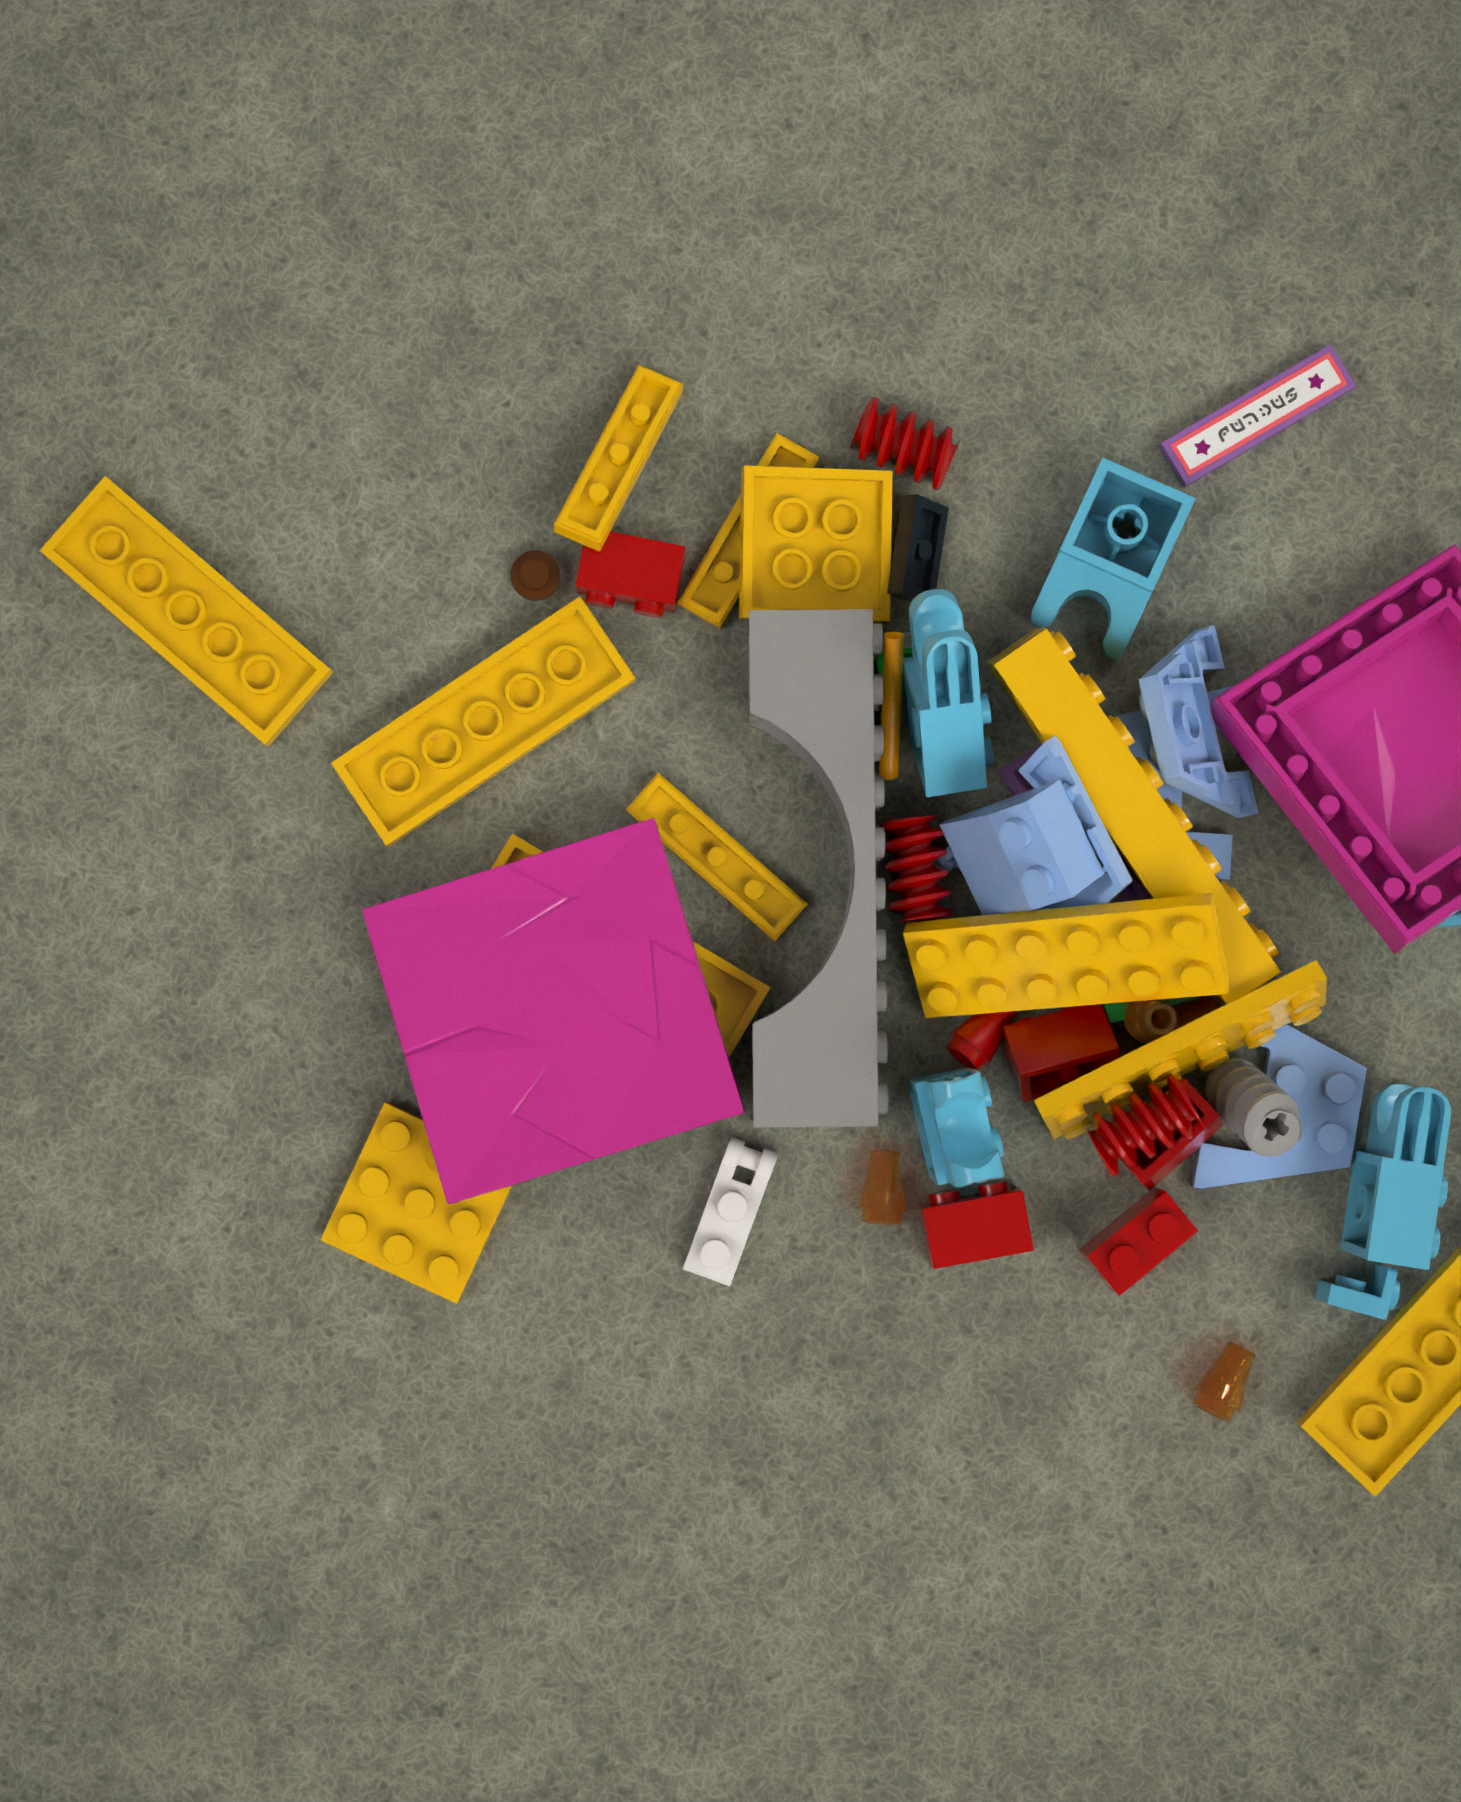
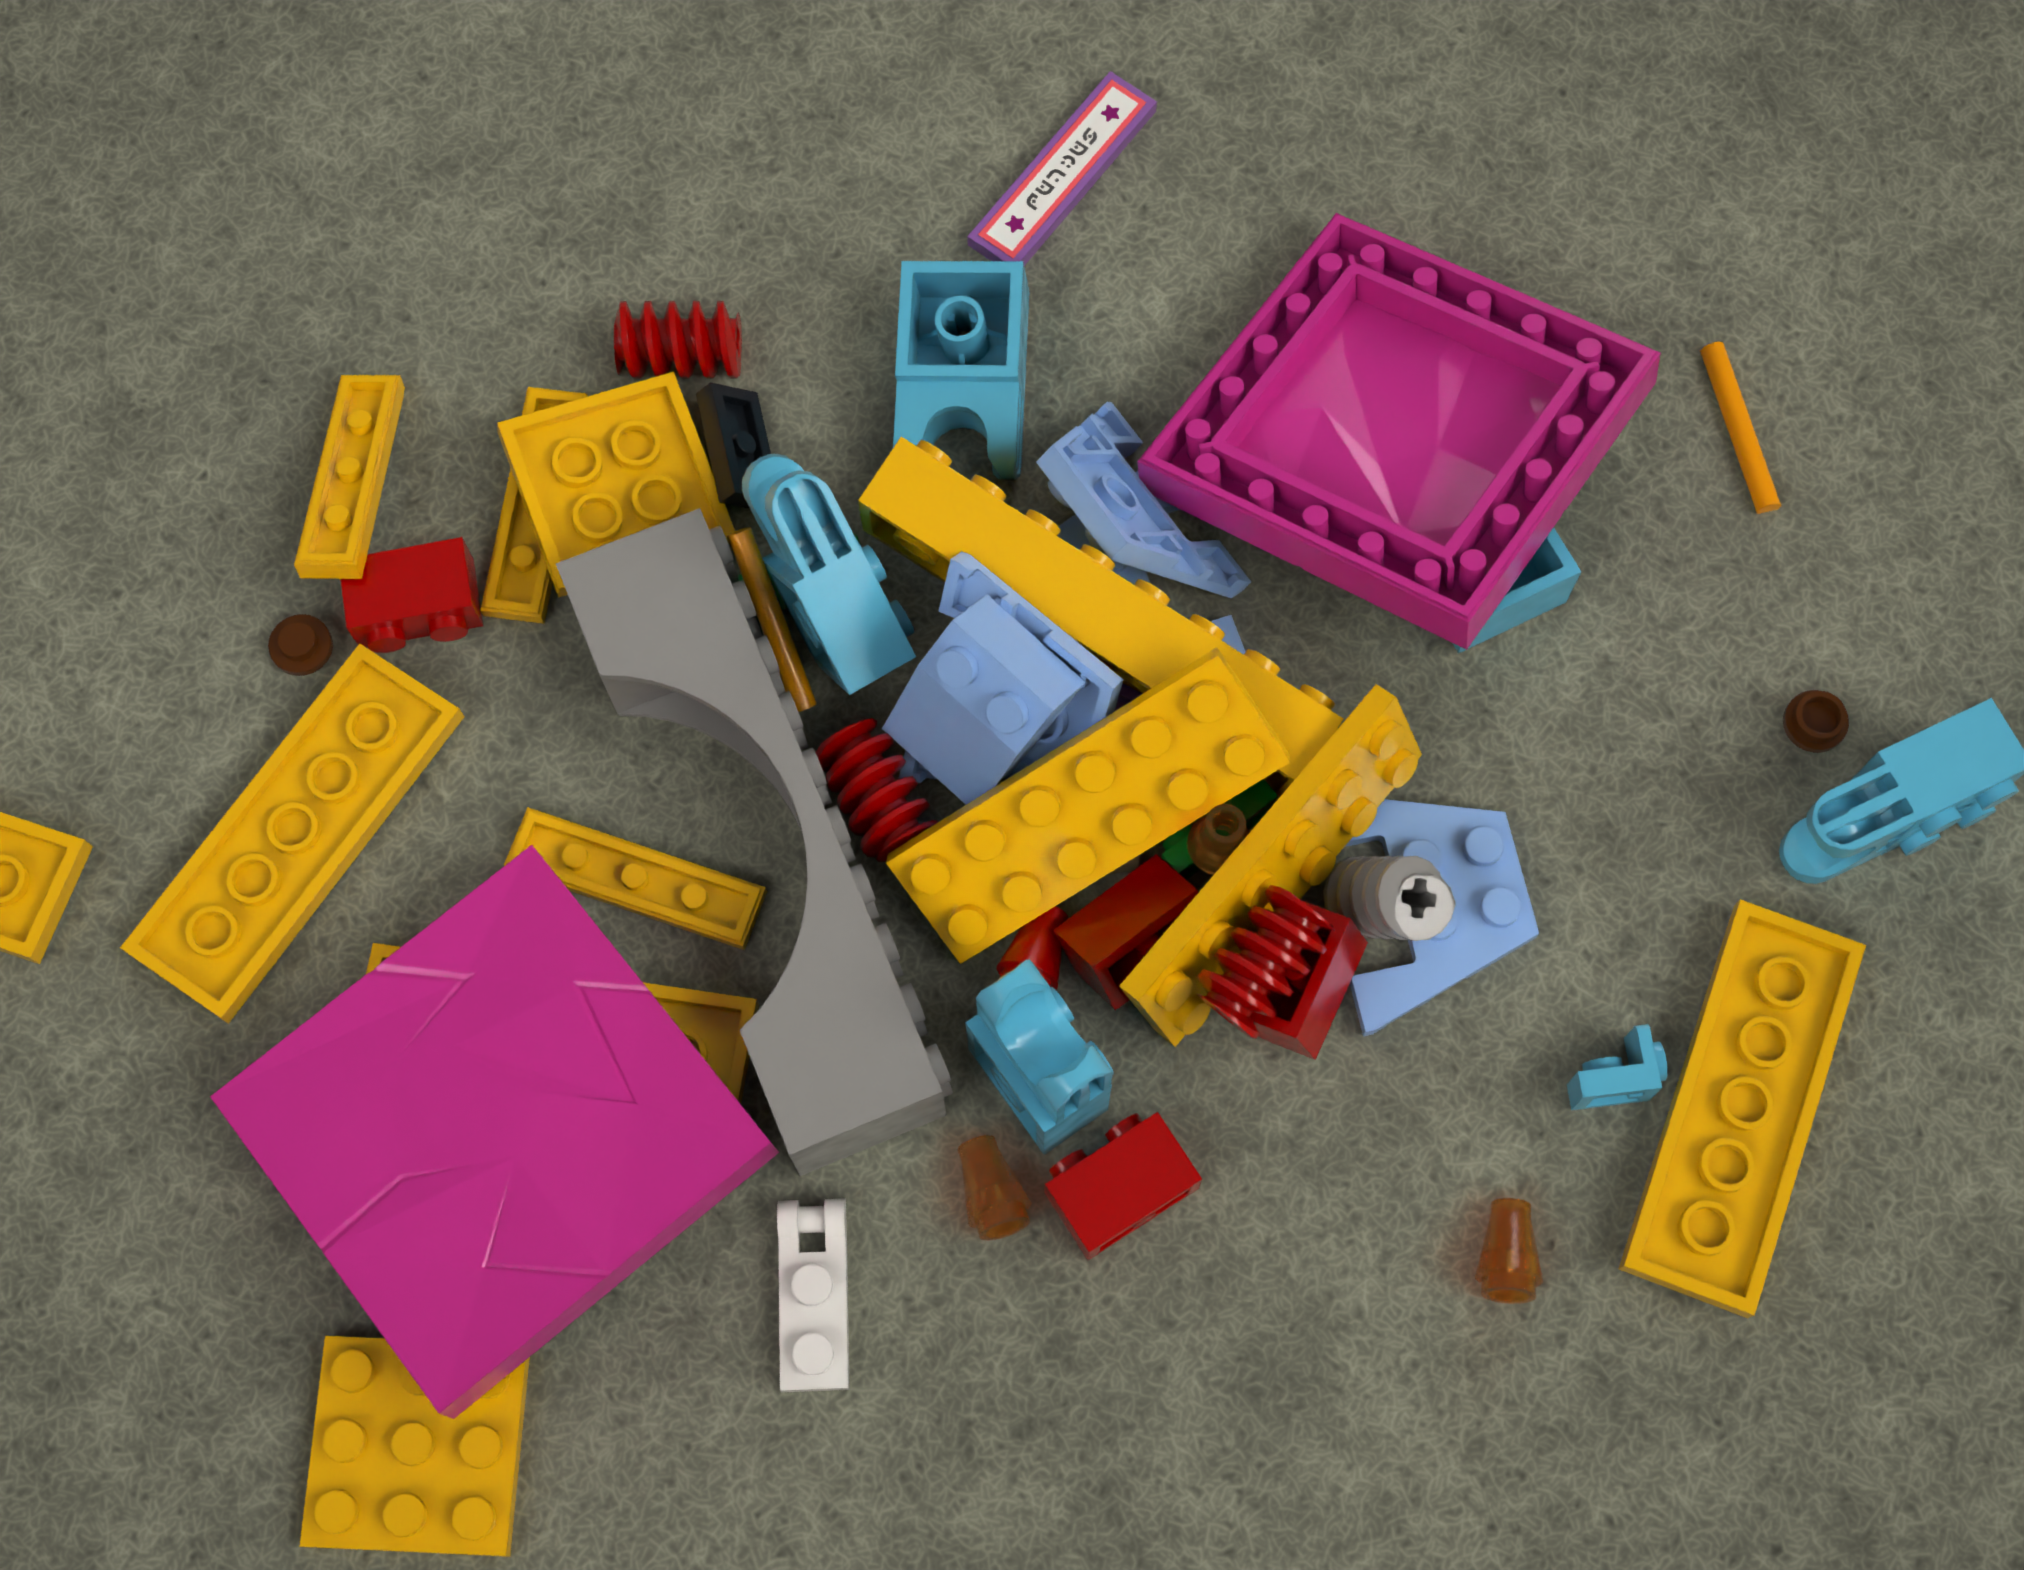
camera: 20 degrees left, 15 degrees down
red brick [1078,1187,1198,1296] -> none
medium azure brick [1340,1083,1451,1270] -> none

